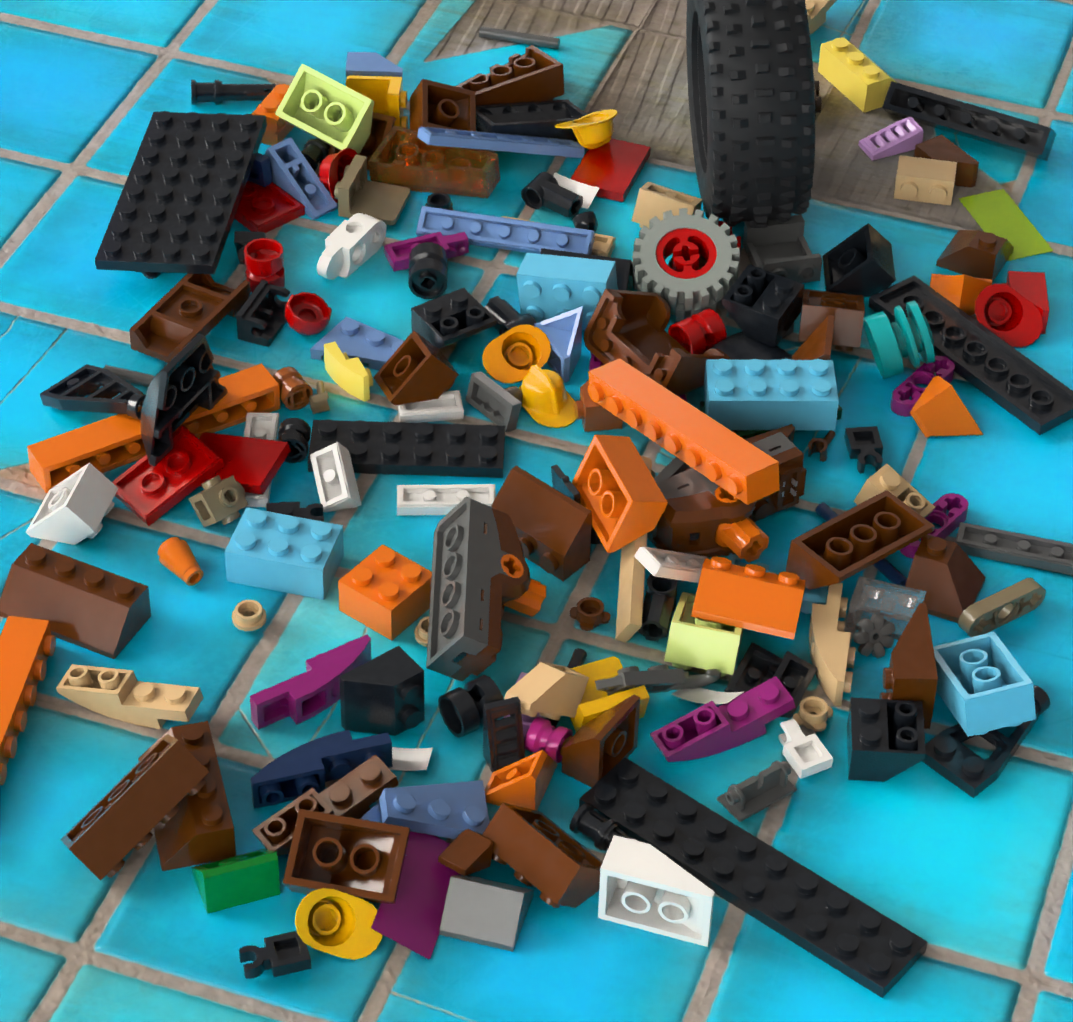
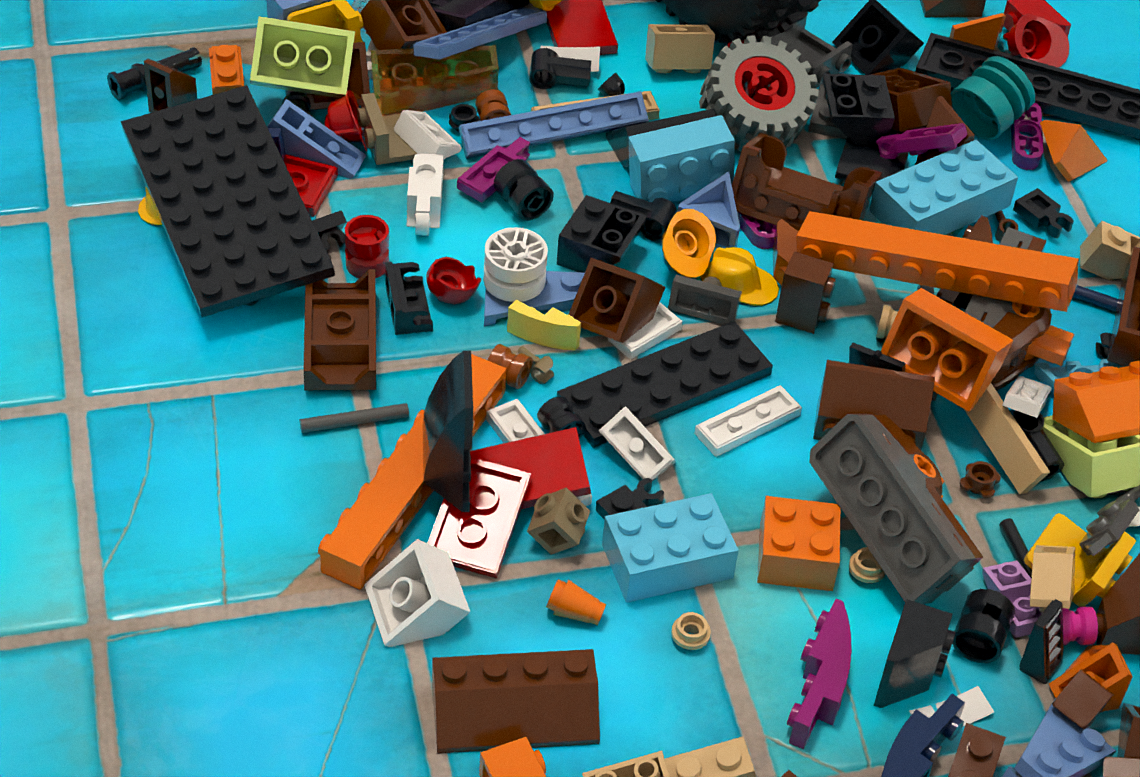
camera: 35 degrees left, 5 degrees up
black plate [39,364,145,420] -> none
red wheel [668,308,727,355] -> none
none -> slope [144,58,197,113]
none -> white slope [394,110,462,159]
none -> dark orange wheel [475,89,511,121]
none -> white wheel [483,227,548,302]
none -> brick [775,251,836,334]
none -> magenta hinge [876,123,968,159]
none -> reddish brown slope [1052,669,1114,729]

